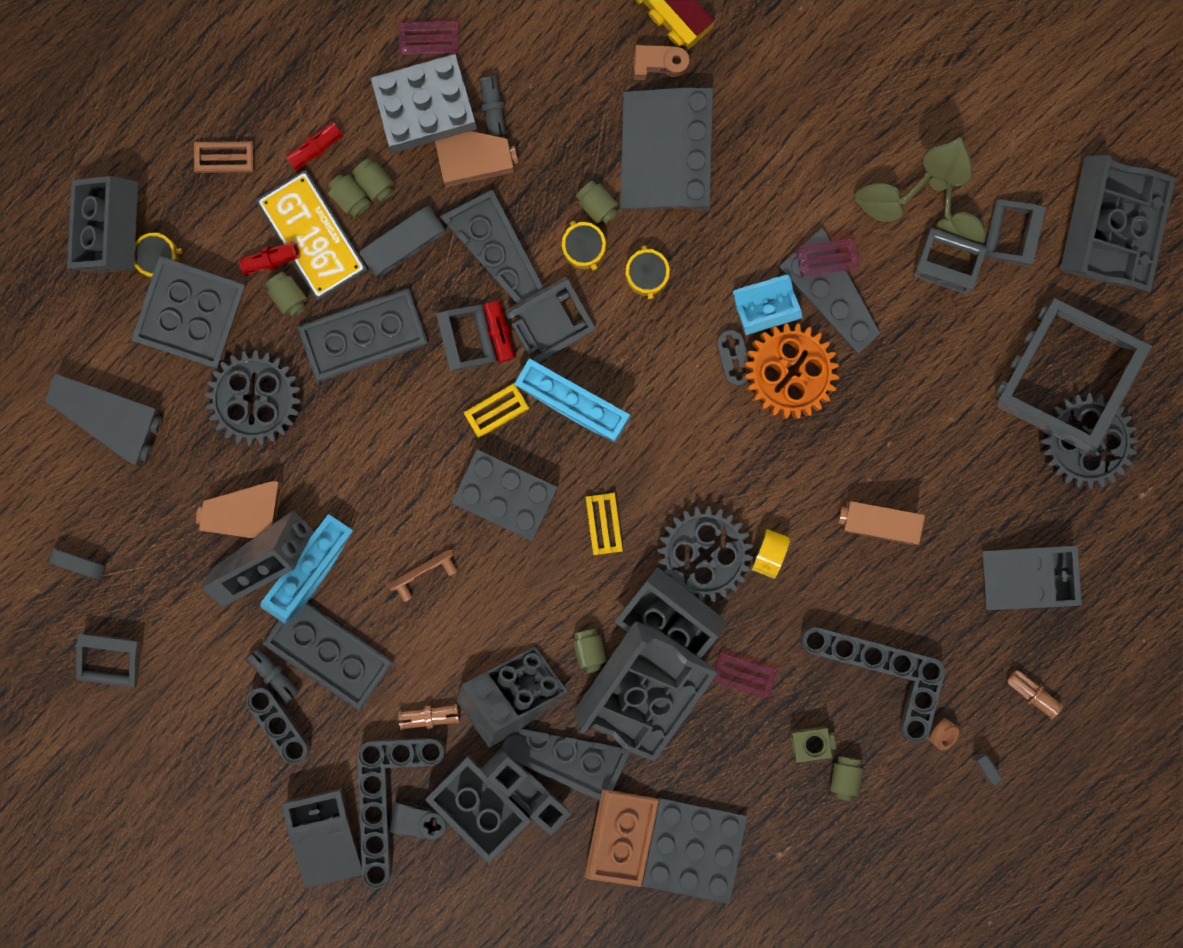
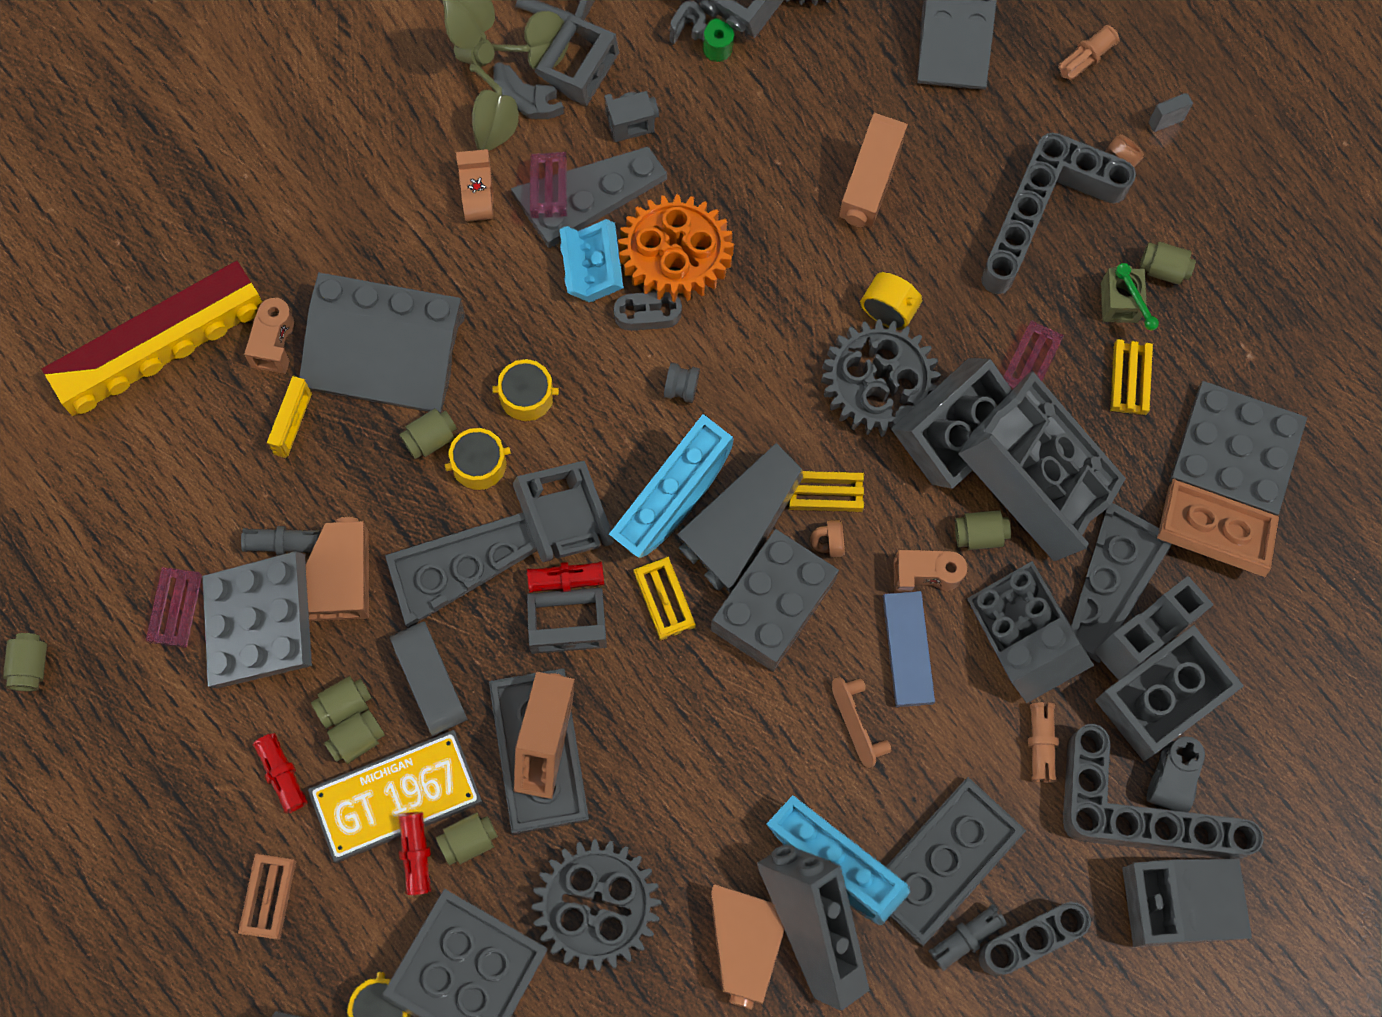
camera: 85 degrees left, 15 degrees down
none -> yellow tile [267,376,312,458]
none -> nougat leg [456,149,494,221]
none -> dark grey piece [493,62,564,119]
none -> nougat slope [514,672,575,799]
none -> dark grey brick [604,91,659,142]
none -> dark grey wheel [664,362,700,403]
none -> leg [670,1,734,62]
none -> dark grey slope [677,443,803,593]
none -> nougat tile [810,520,845,558]
none -> sand blue tile [883,591,935,708]
none -> nougat leg [893,550,968,593]
none -> yellow tile [1110,339,1153,415]
none -> green hinge [1115,263,1159,331]

